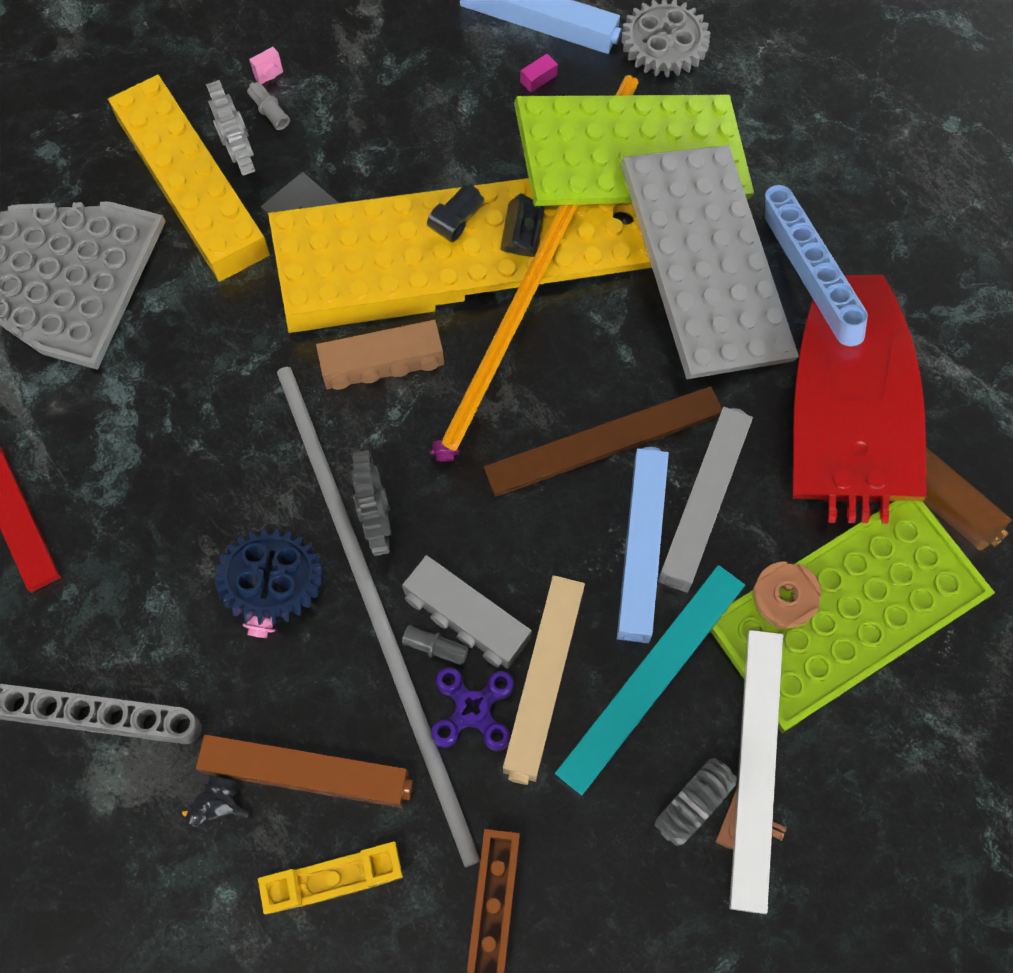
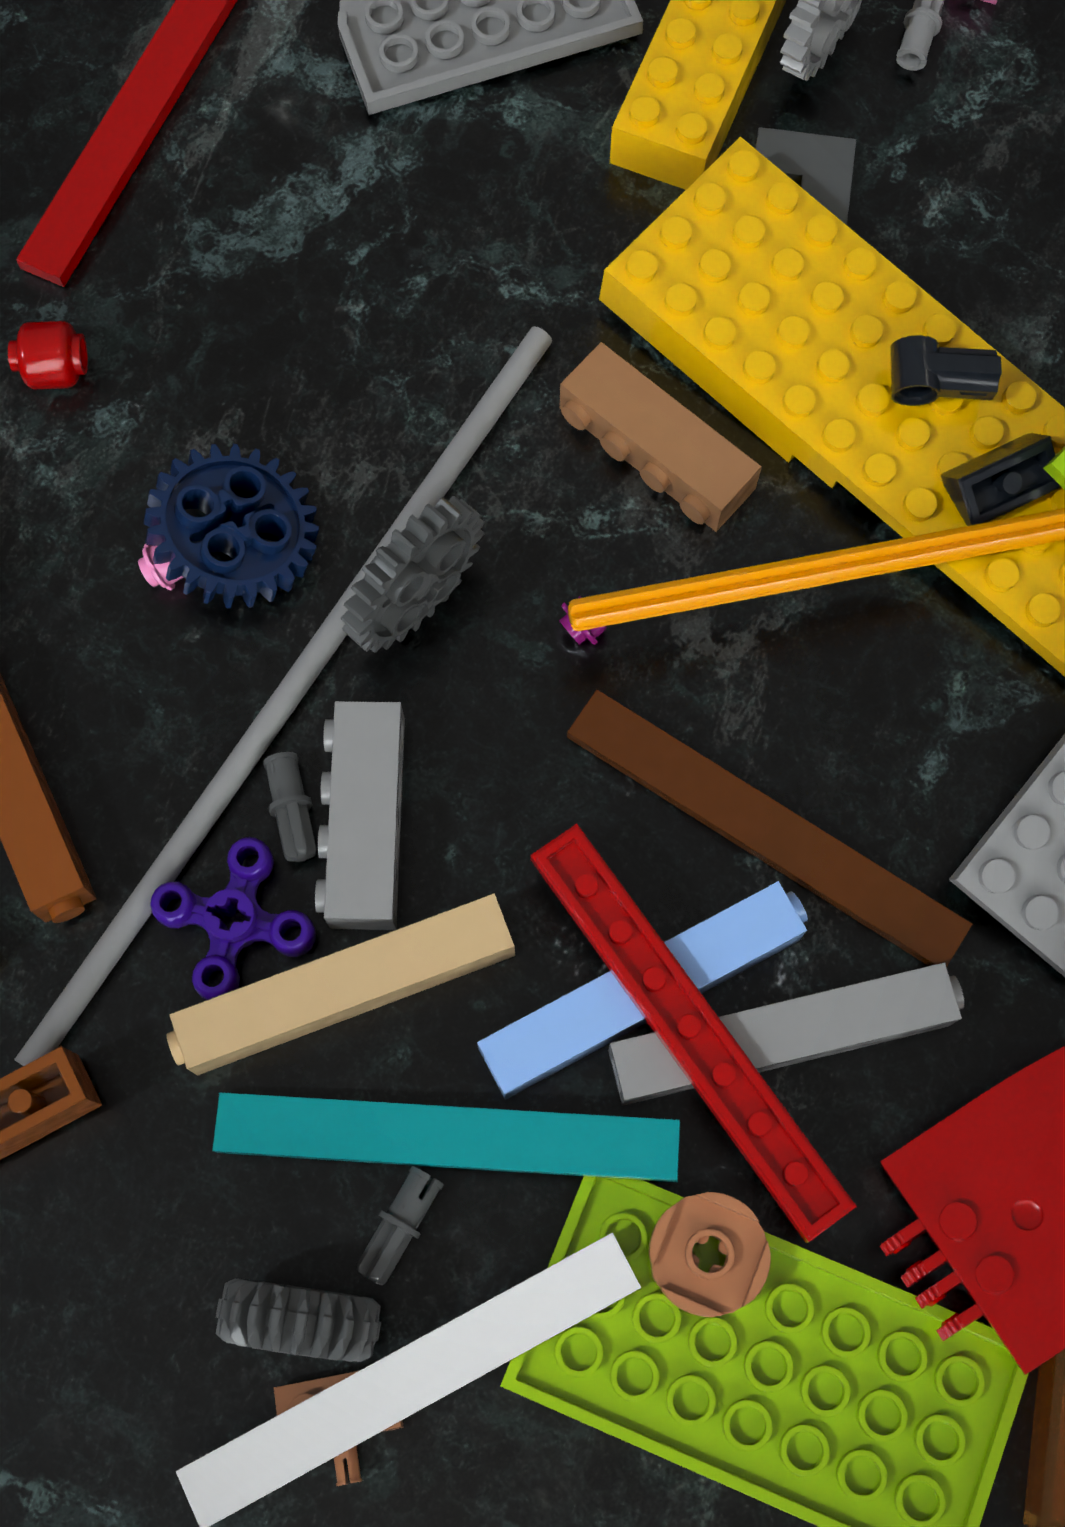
camera: 55 degrees right, 5 degrees up
none -> red head [8,321,88,389]
none -> dark grey axle [356,1166,444,1285]
none -> red tile [530,824,857,1243]

